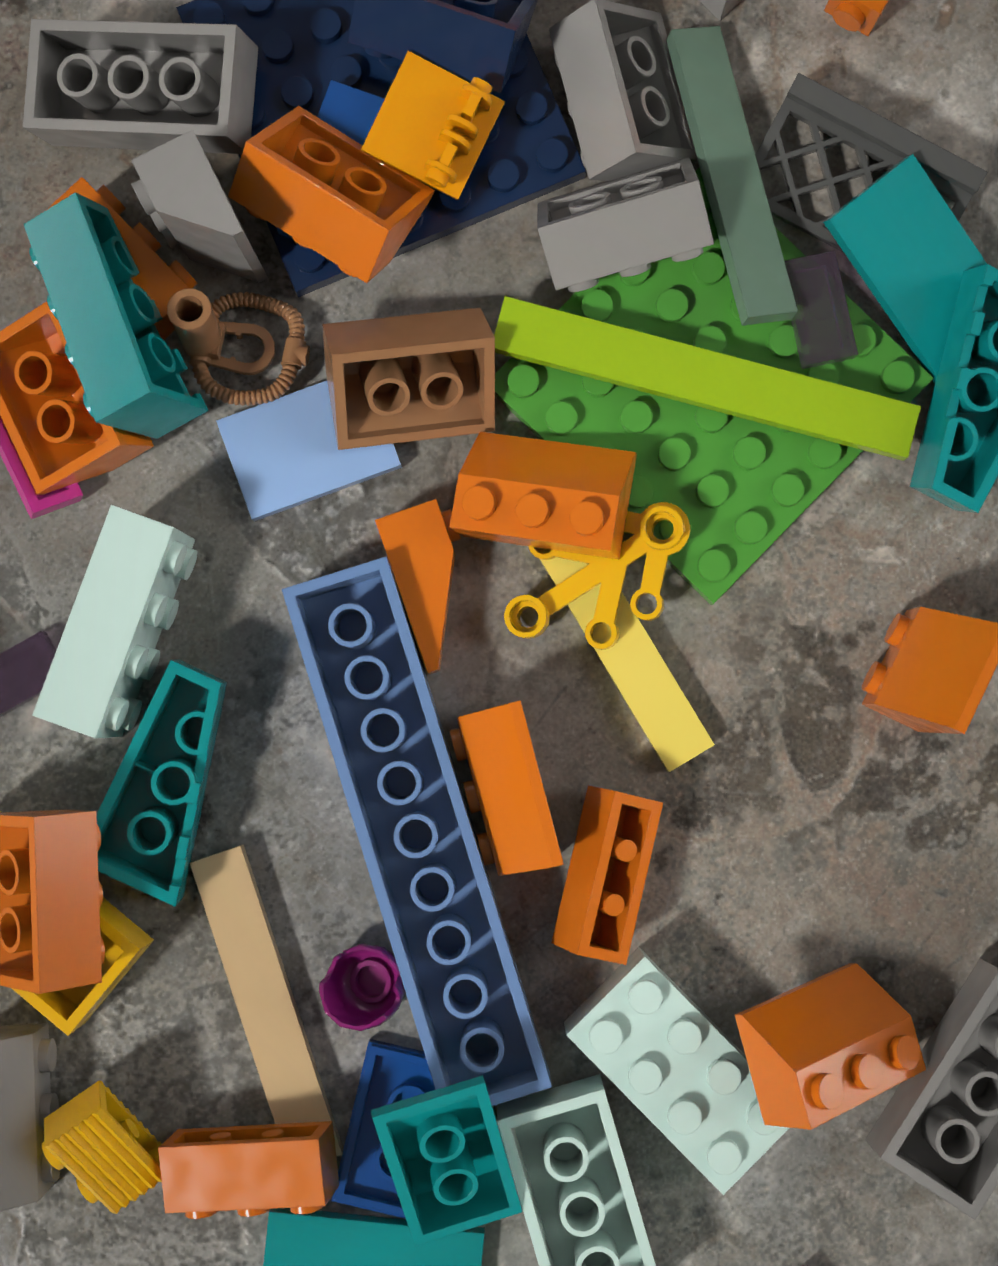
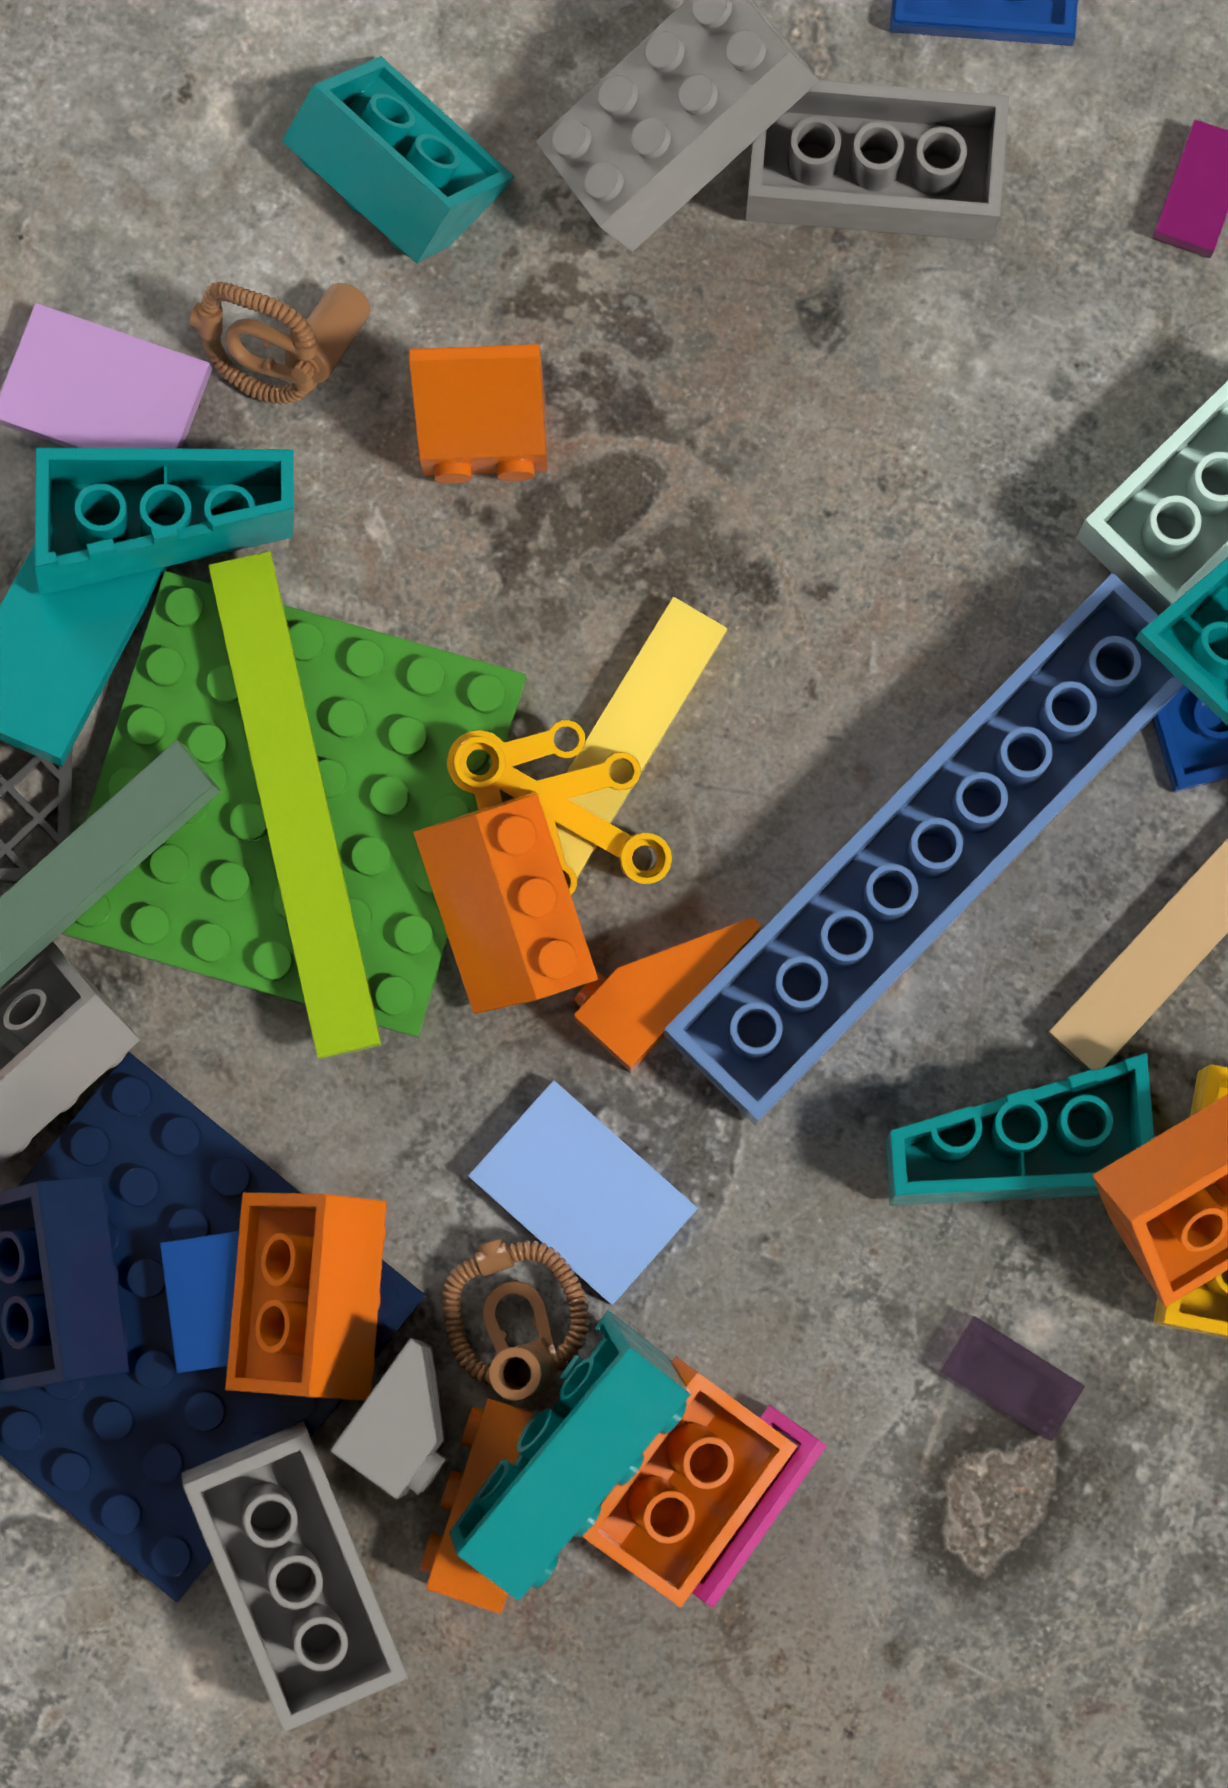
camera: 115 degrees left, 5 degrees down
light aqua brick [32,505,197,739] -> none
magenta hair [319,943,405,1031] -> none
medium nougat slope [322,307,495,450] -> none
light orange hinge [361,51,505,200] -> none
orange slope [450,700,564,876] -> none
light grey slope [537,157,714,292] -> none
orange brick [551,785,663,965] -> none
light aqua brick [564,947,789,1195] -> none
orange slope [735,963,926,1130] -> none
tile [784,251,858,369] -> none

